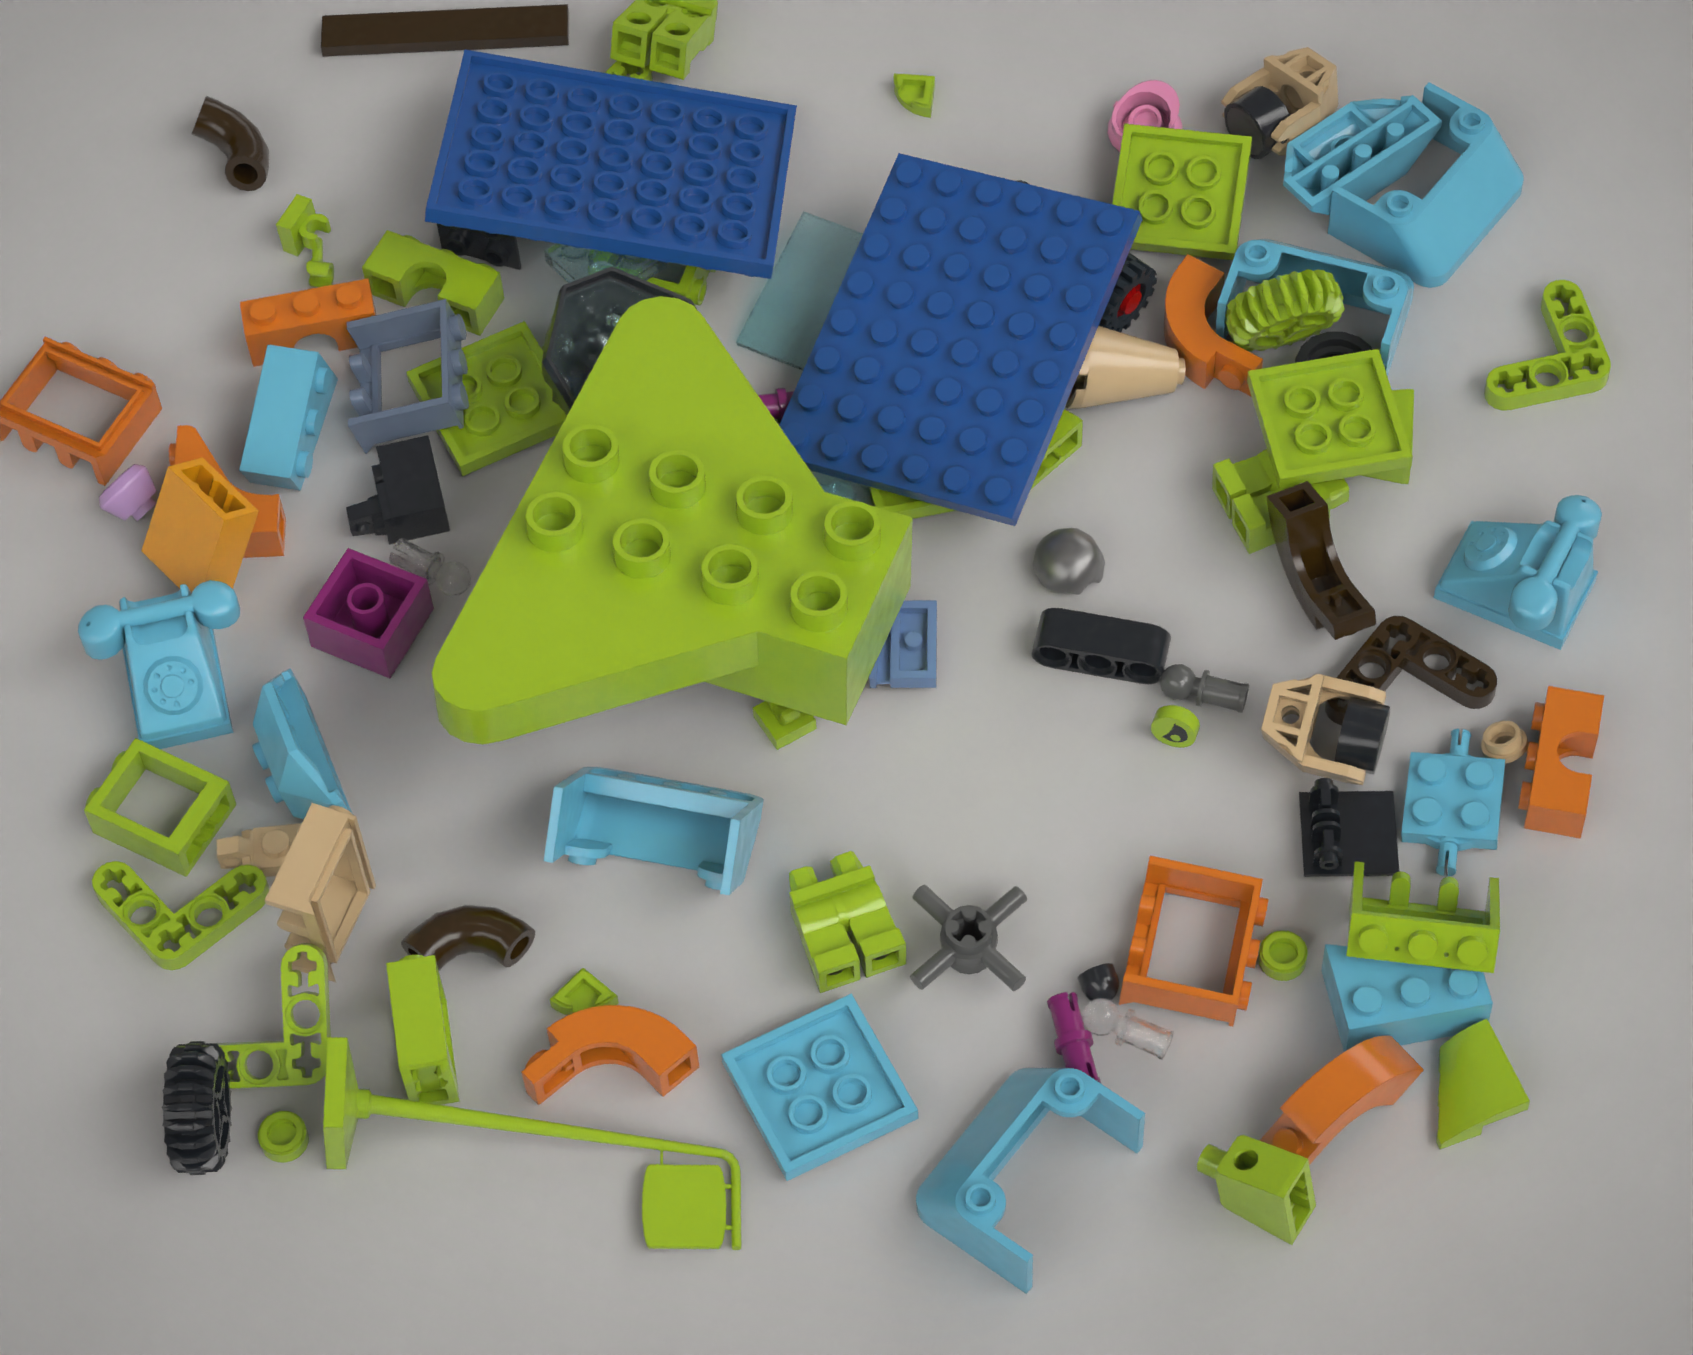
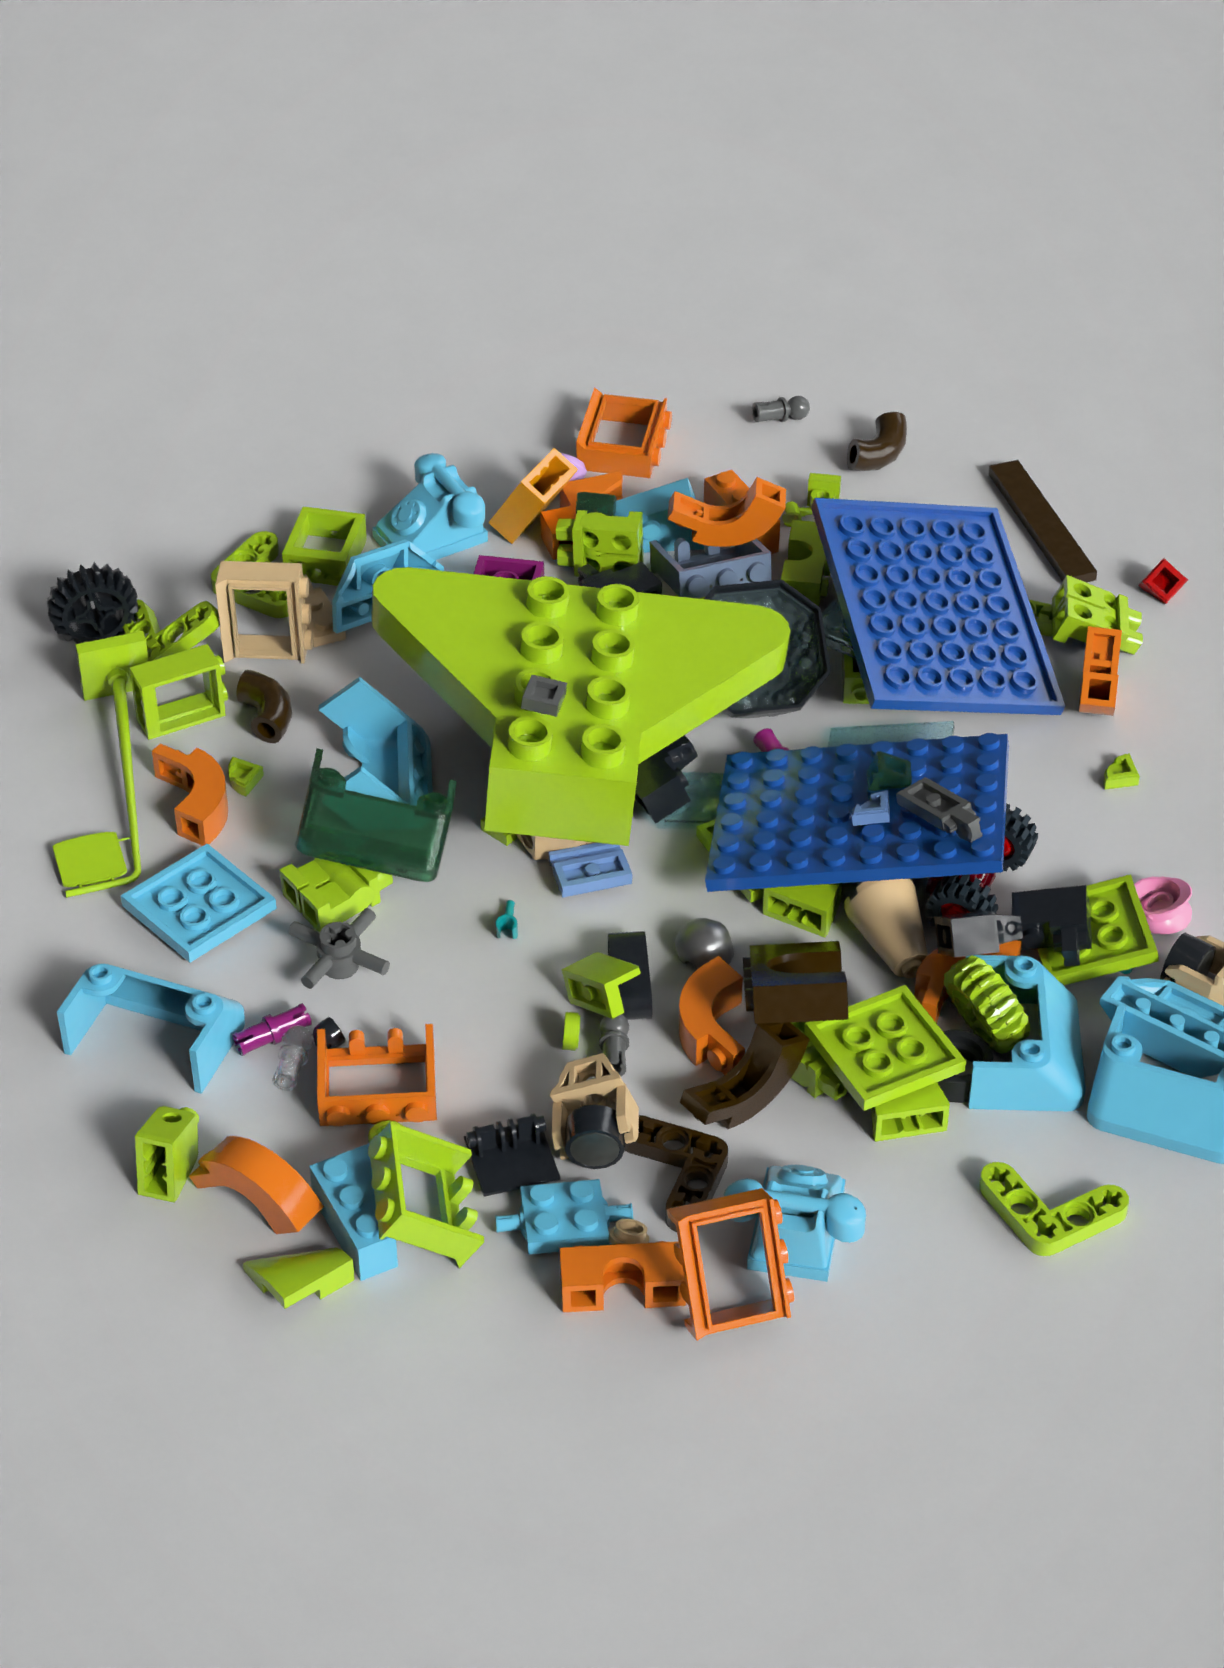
camera: 70 degrees right, 15 degrees down
none -> clear green windscreen [295,748,457,882]
none -> teal hand [495,900,518,939]
none -> dark grey plate [521,675,567,717]
none -> lime hips [556,510,644,577]
none -> lime panel [561,952,641,1019]
none -> clear green slope [576,492,617,516]
none -> orange window [667,1188,794,1341]
none -> orange arch [668,477,786,547]
none -> orange arch [679,956,745,1075]
none -> dark brown arch [742,941,849,1024]
none -> dark grey pin [752,396,810,422]
none -> medium blue tile [851,791,890,826]
none -> clear green slope [867,751,912,791]
none -> dark grey hinge [896,777,983,842]
none -> hinge [934,911,1022,957]
none -> black hinge [1012,885,1092,966]
none -> orange arch [1079,626,1122,716]

